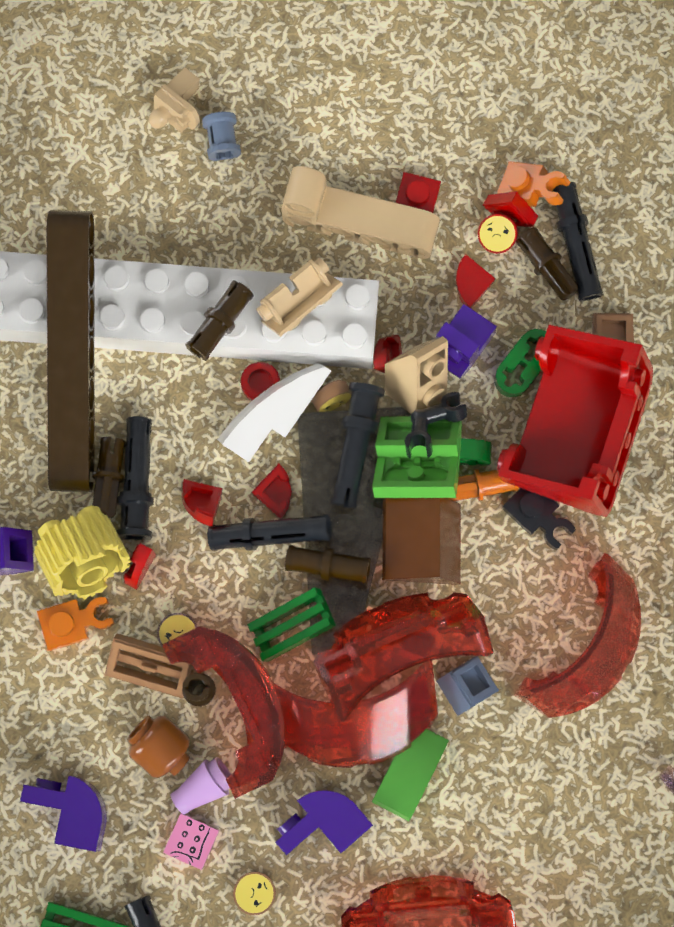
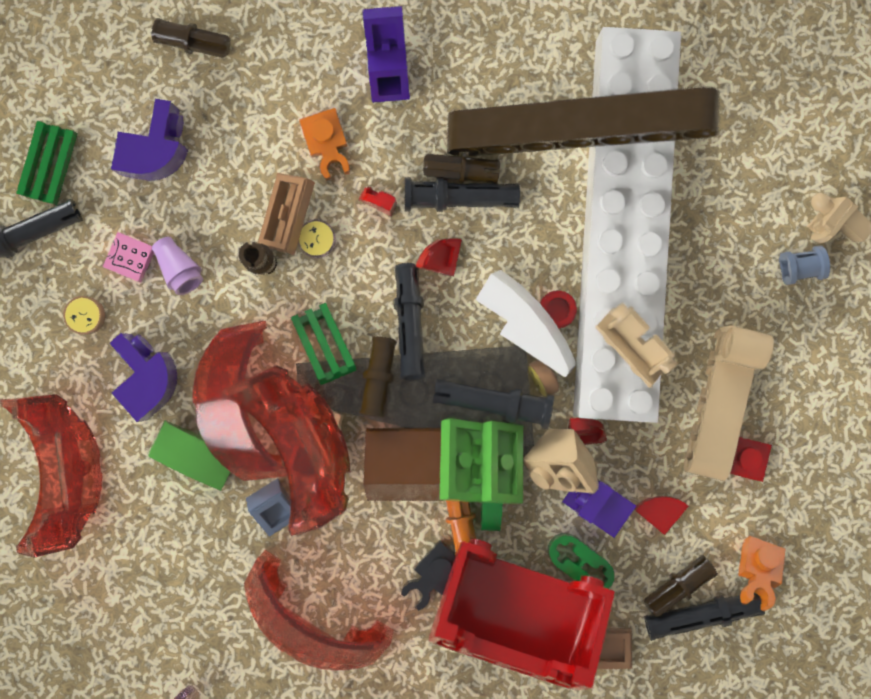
camera: 90 degrees right, 10 degrees up
light yellow brick [34,505,131,600] -> none
dark orange head [127,716,190,778] -> none
clear red windscreen [162,626,286,799] -> none
dark brown pin [185,280,254,361] -> none
red tile [251,463,292,519] -> none
black arm [404,392,467,459] -> none
light yellow tile [478,213,518,254] -> none
red tile [483,191,538,227] -> none

